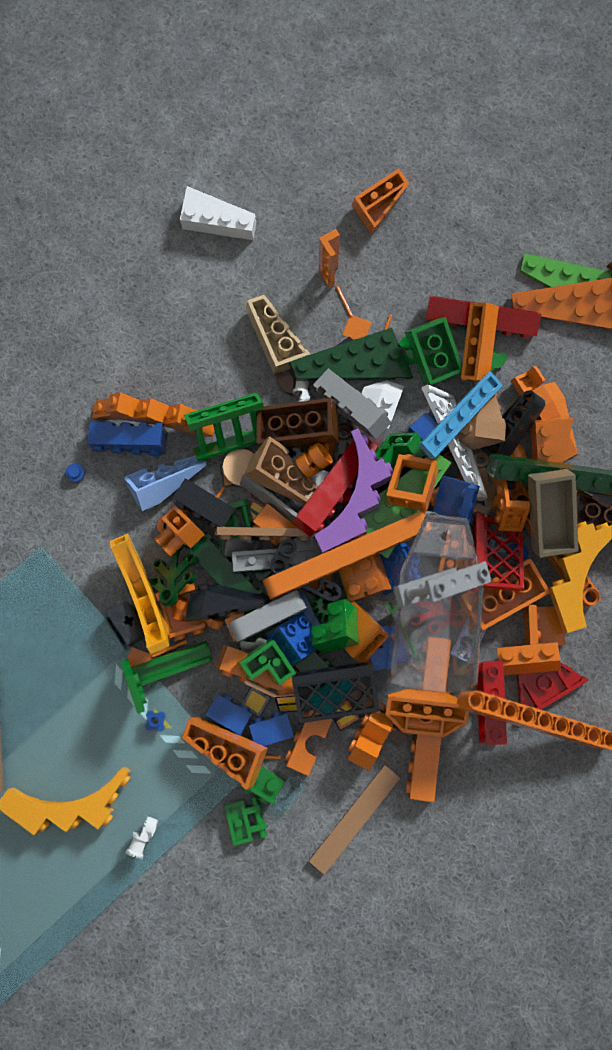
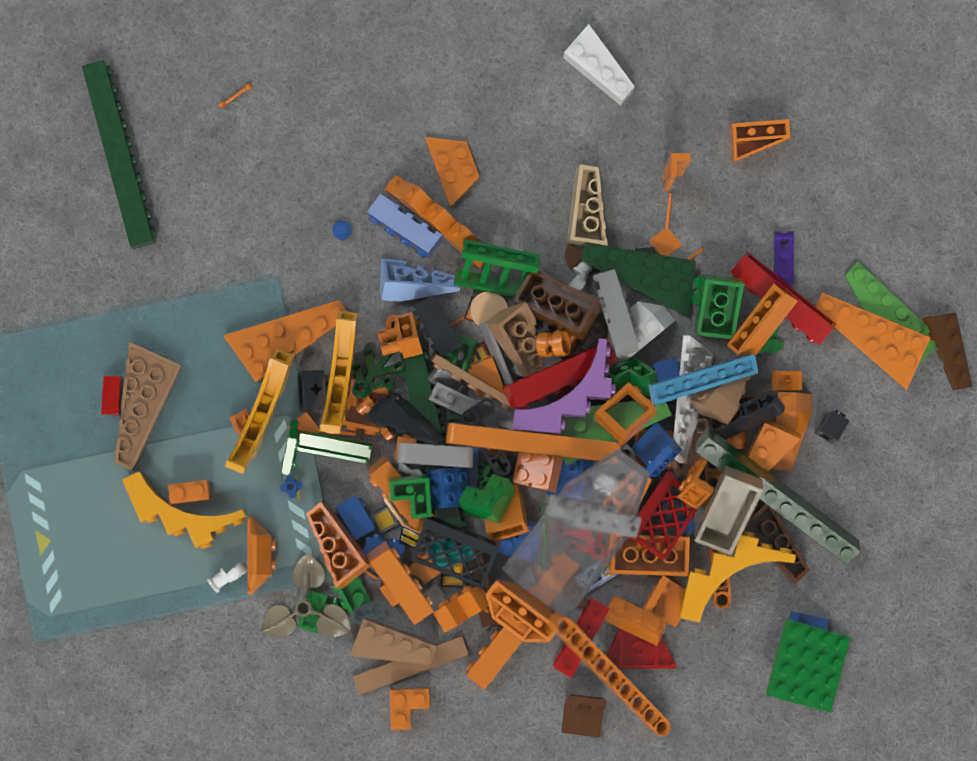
camera: 25 degrees right, 5 degrees up
none -> orange brick [168,480,212,504]
none -> orange wing [223,300,347,383]
none -> light orange arch [225,348,295,474]
none -> orange tile [229,409,250,435]
none -> orange wedge [247,516,277,594]
none -> dark tan plant [261,554,350,638]
none -> medium nougat wedge [350,617,438,665]
none -> orange wedge [367,541,434,625]
none -> orange brick [390,687,430,730]
none -> orange wing [425,137,480,207]
none -> reddish brown bracket [561,693,606,738]
none -> dark purple plate [774,231,794,285]
none -> black brick [814,410,849,443]

